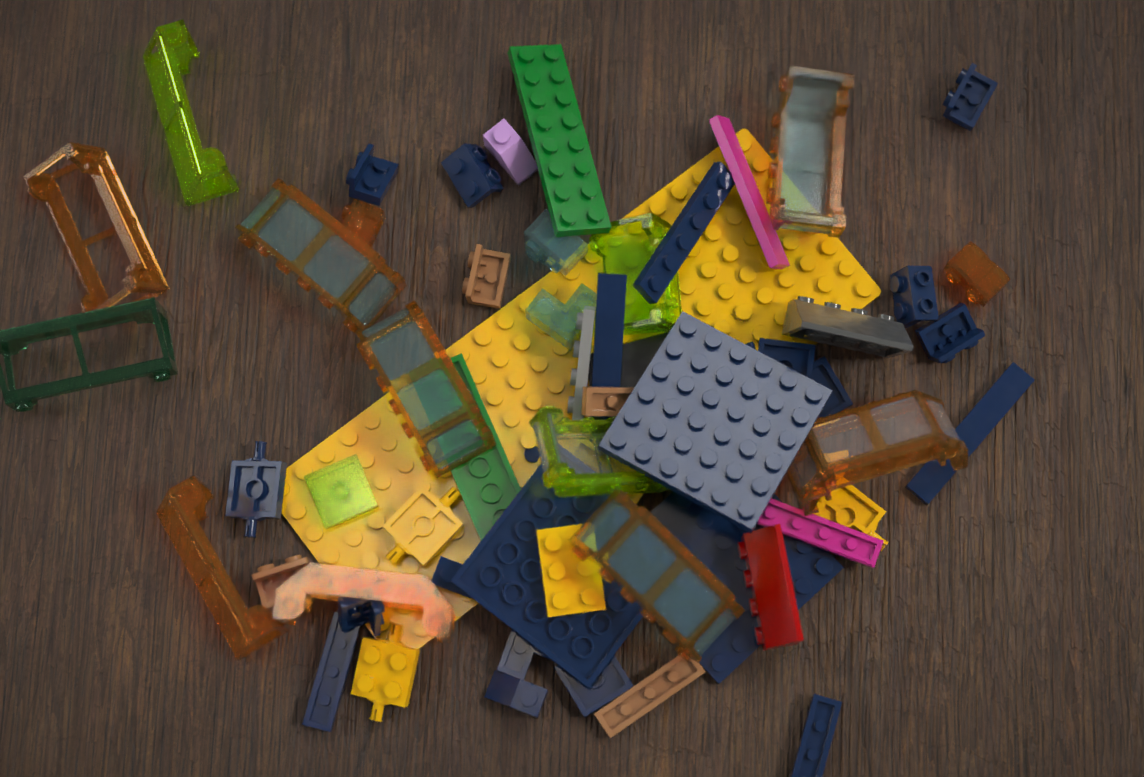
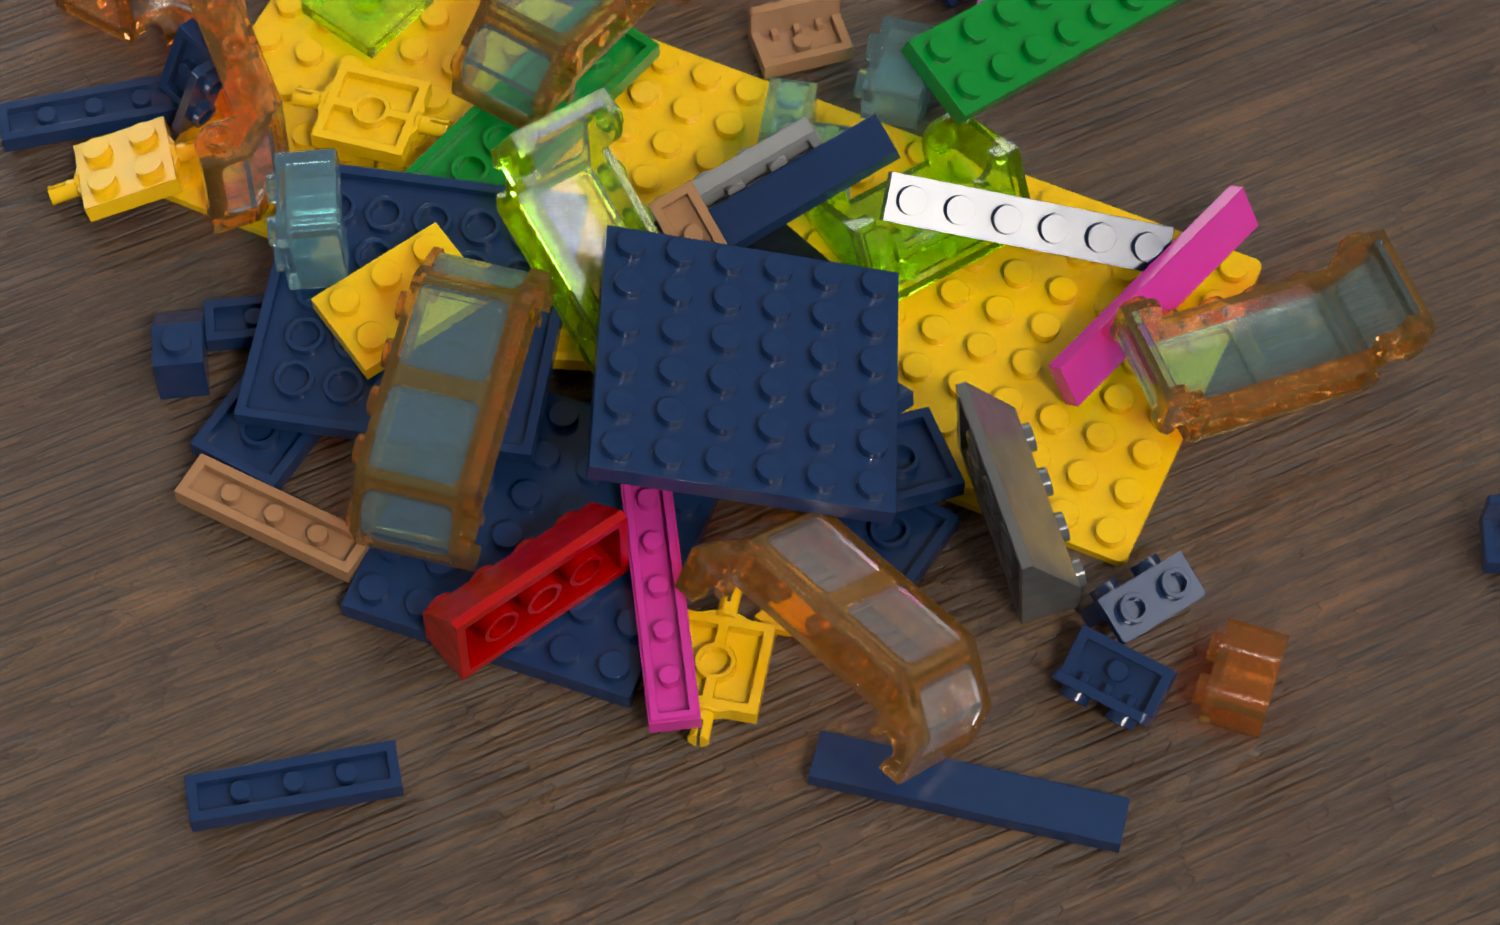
camera: 60 degrees right, 20 degrees down
none -> clear light blue brick [266,149,349,290]

